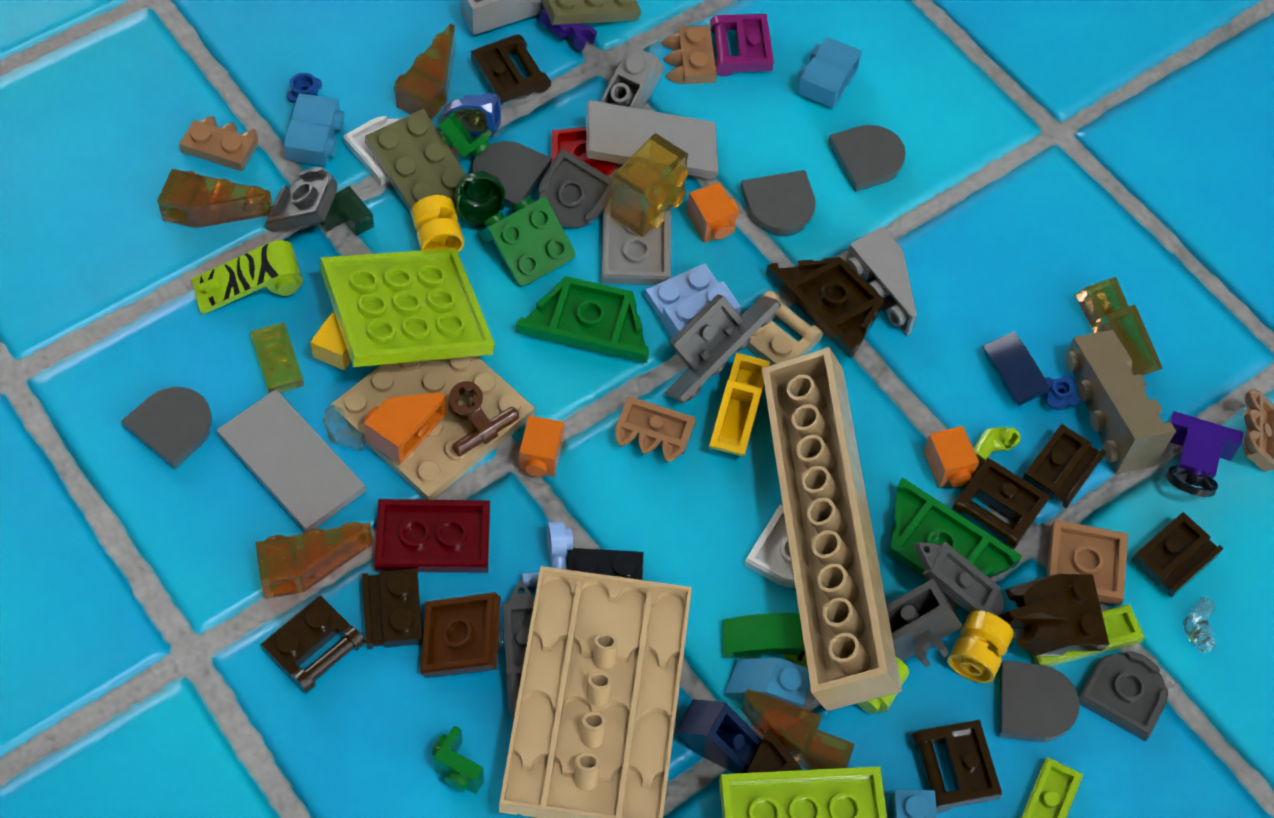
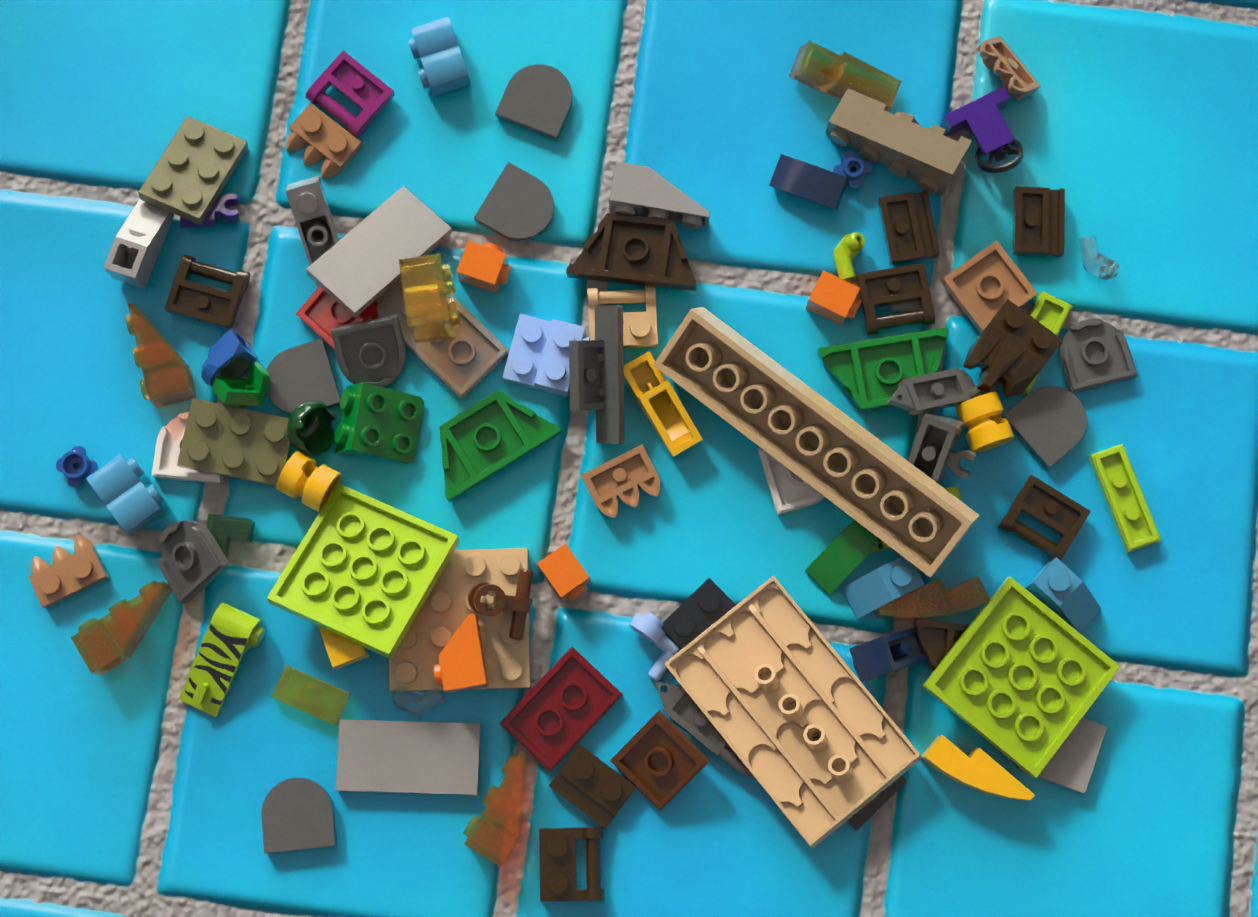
camera: 40 degrees left, 20 degrees up
green bracket [432,726,484,794] -> none

